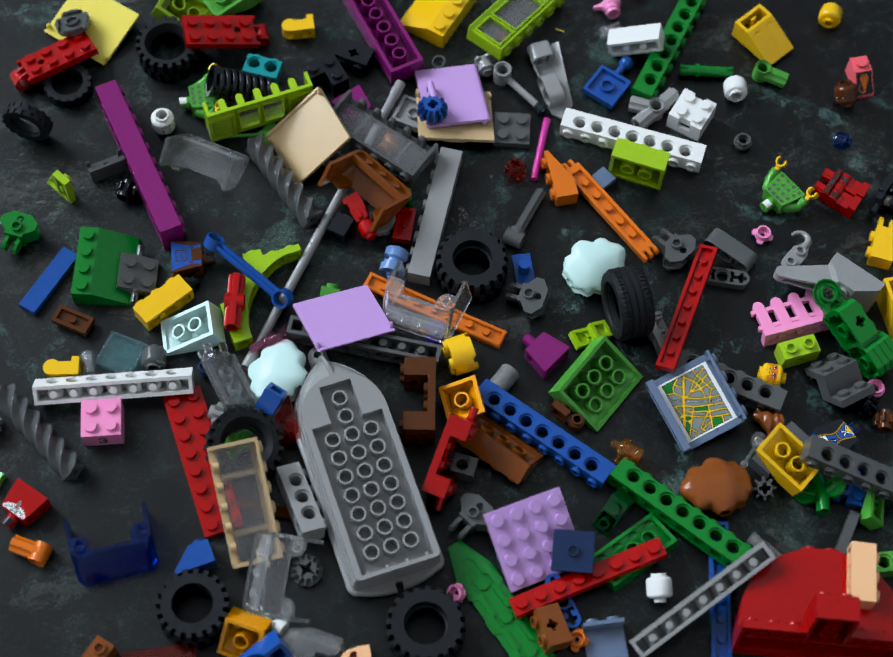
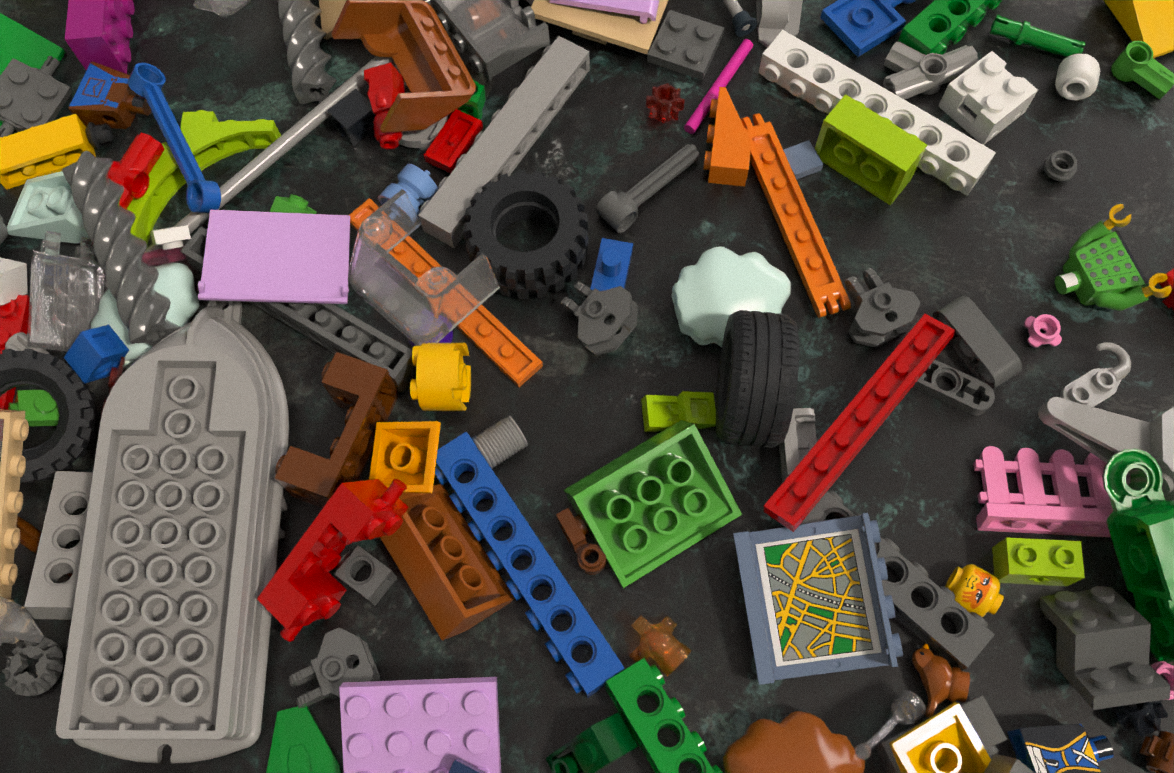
camera: 25 degrees right, 5 degrees up
magenta torso [521,332,570,379] -> none
none -> dark grey piece [62,151,181,346]
none -> white plate [150,225,191,250]

